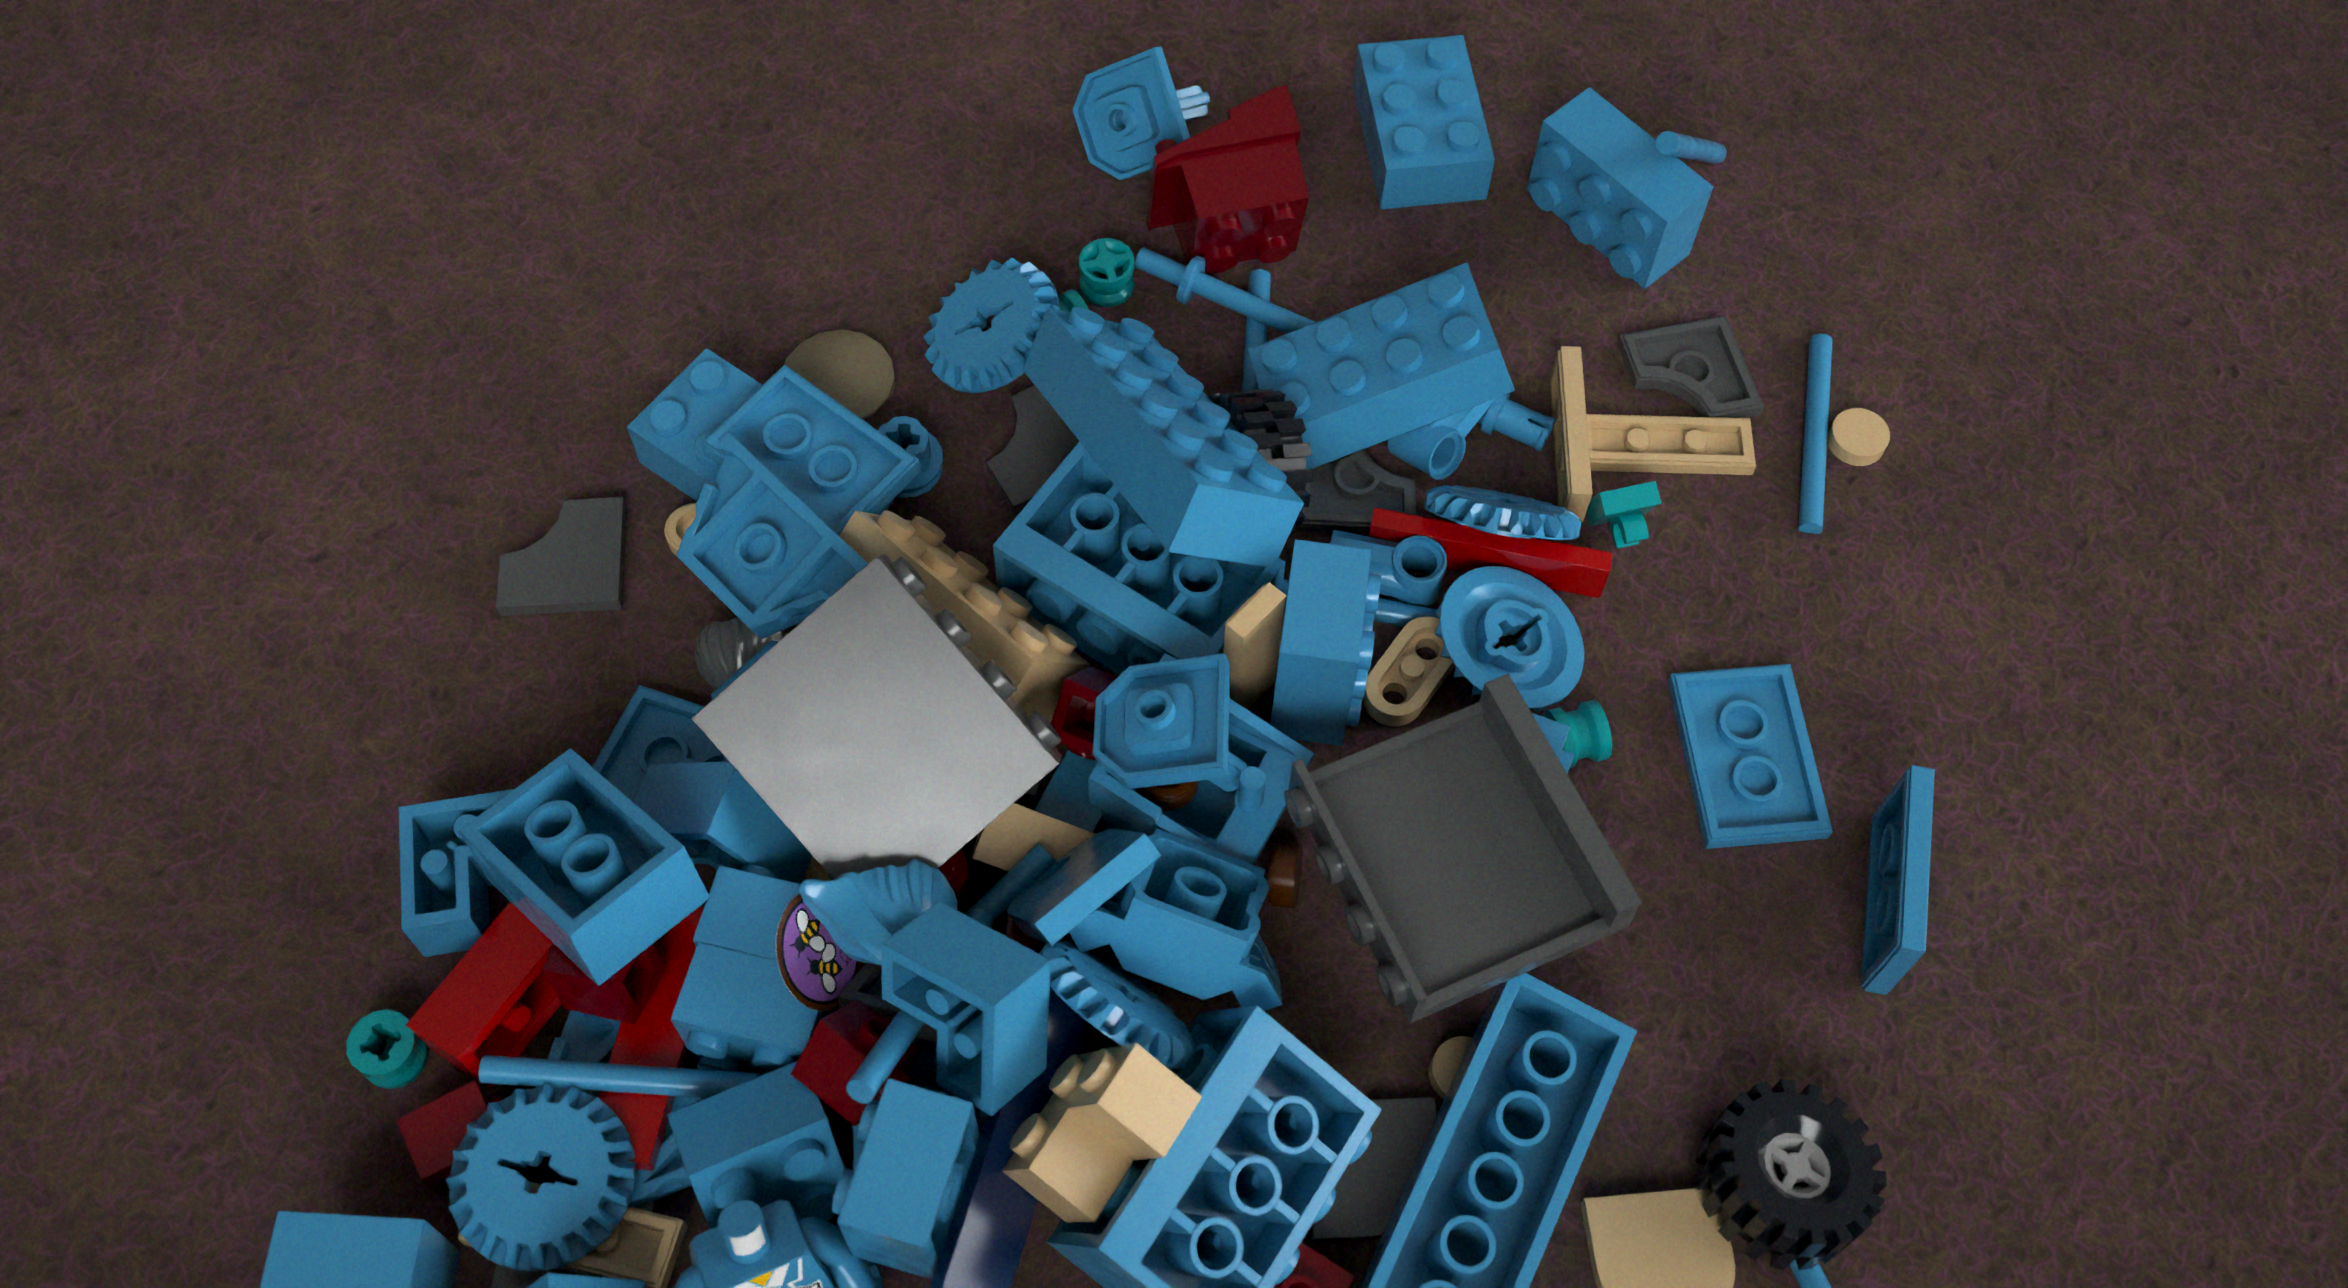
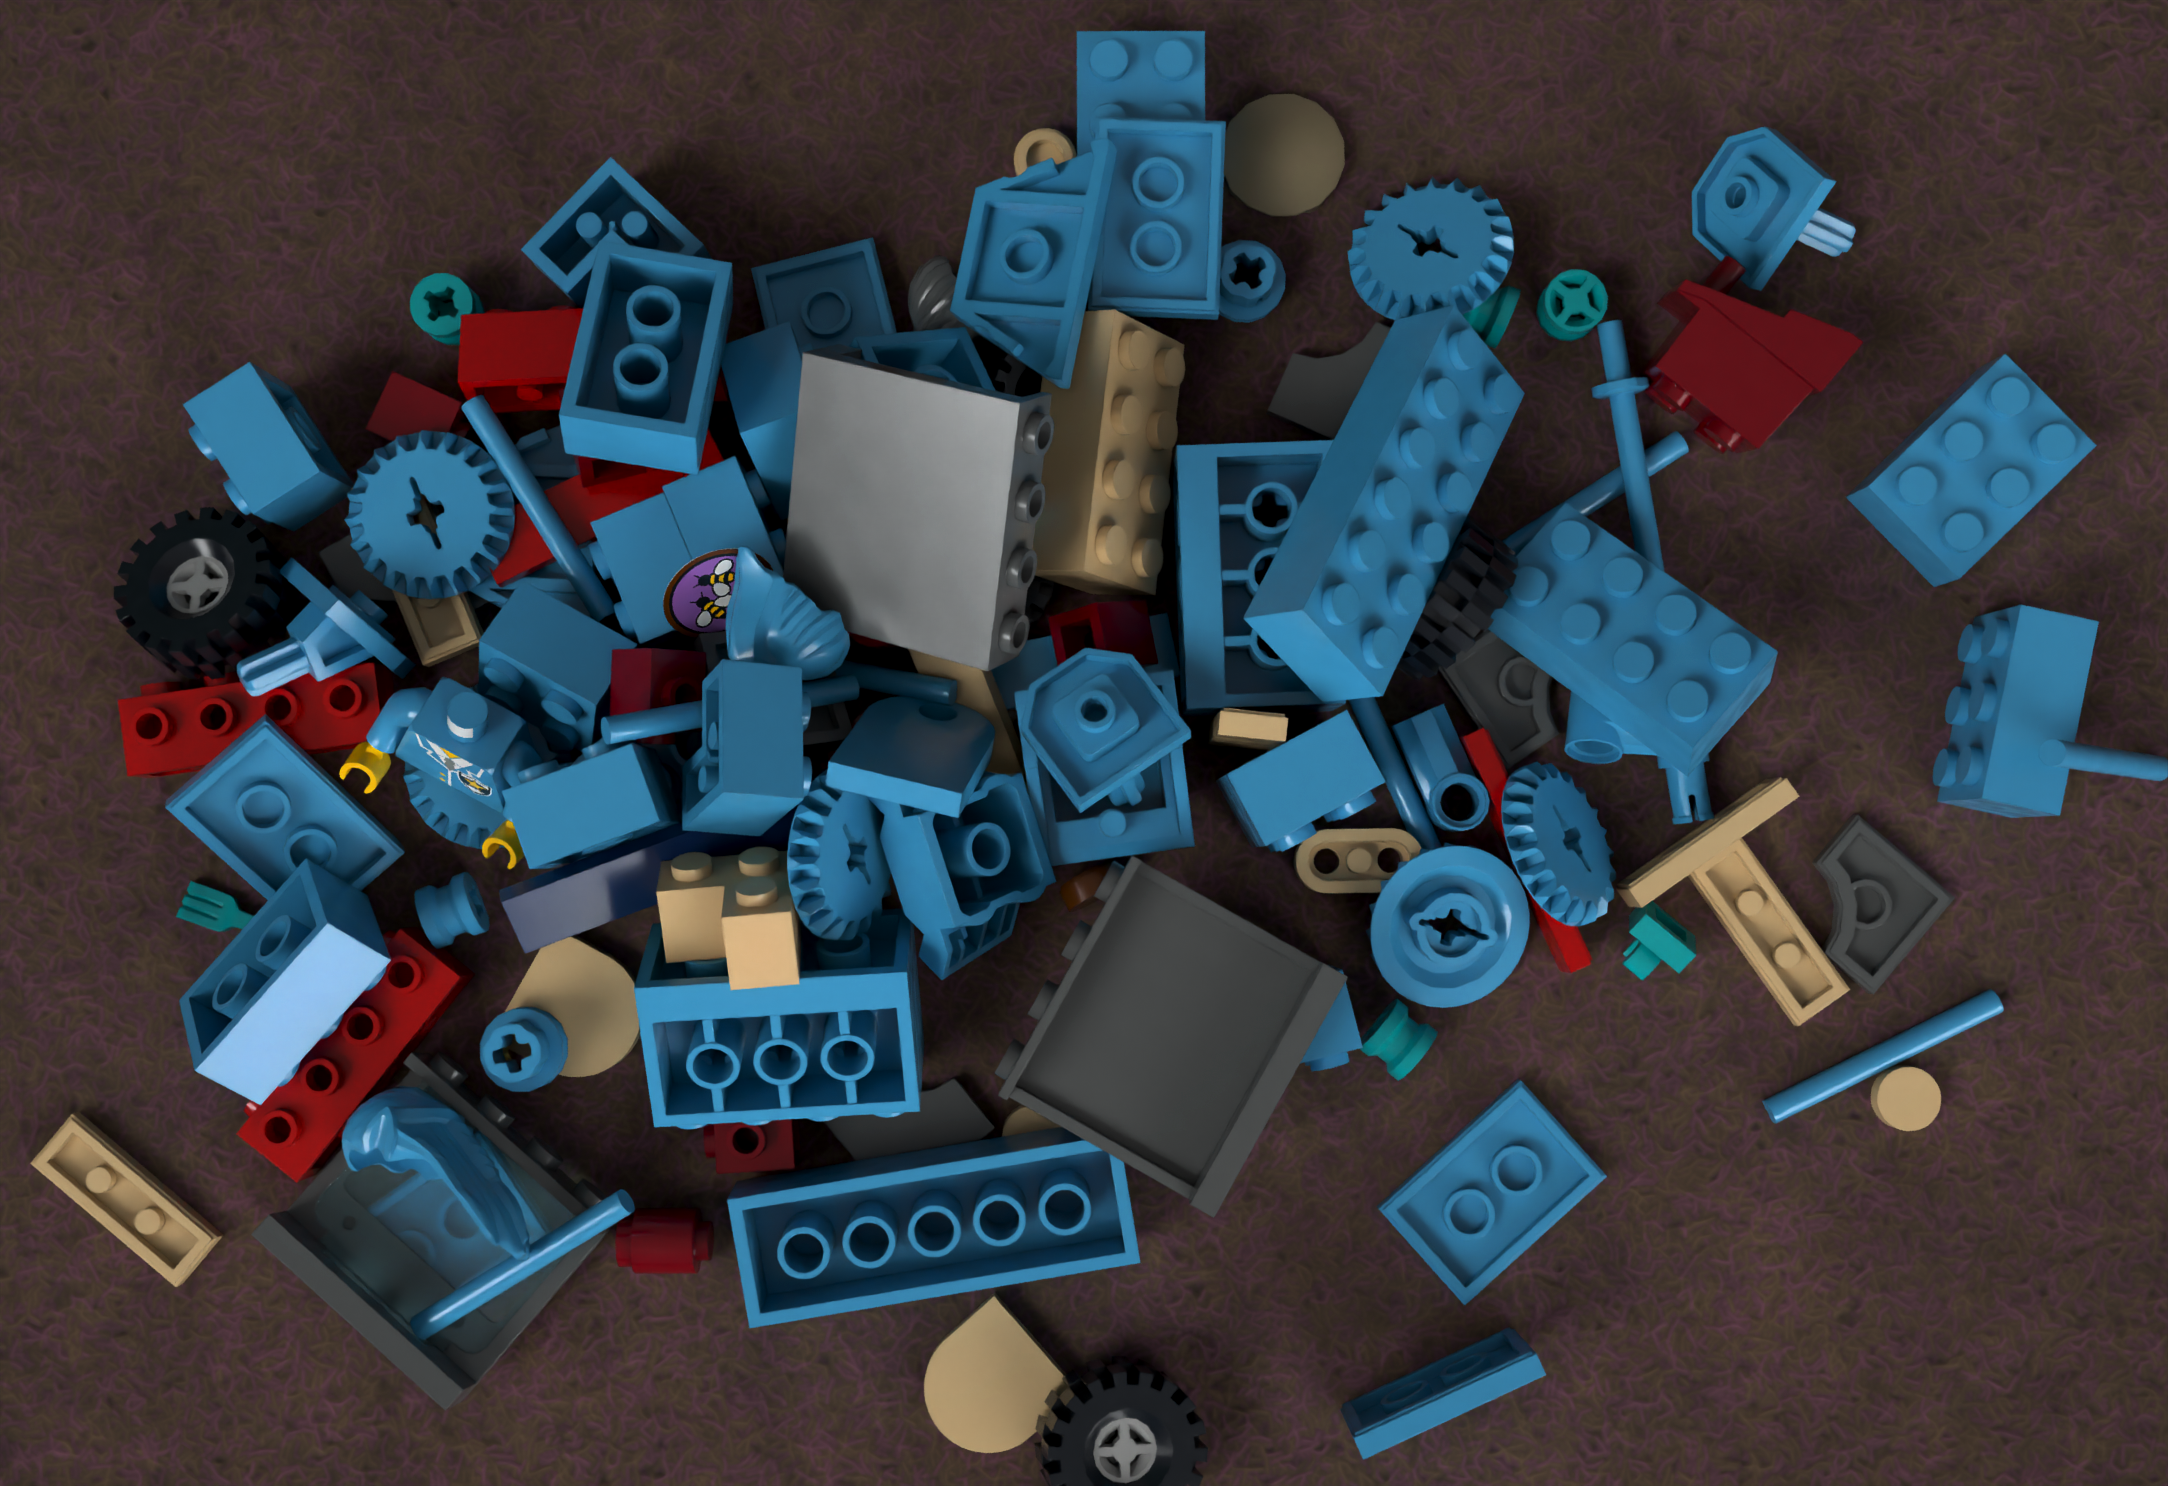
camera: 55 degrees right, 25 degrees up
dark grey tile [496,497,627,616] -> none

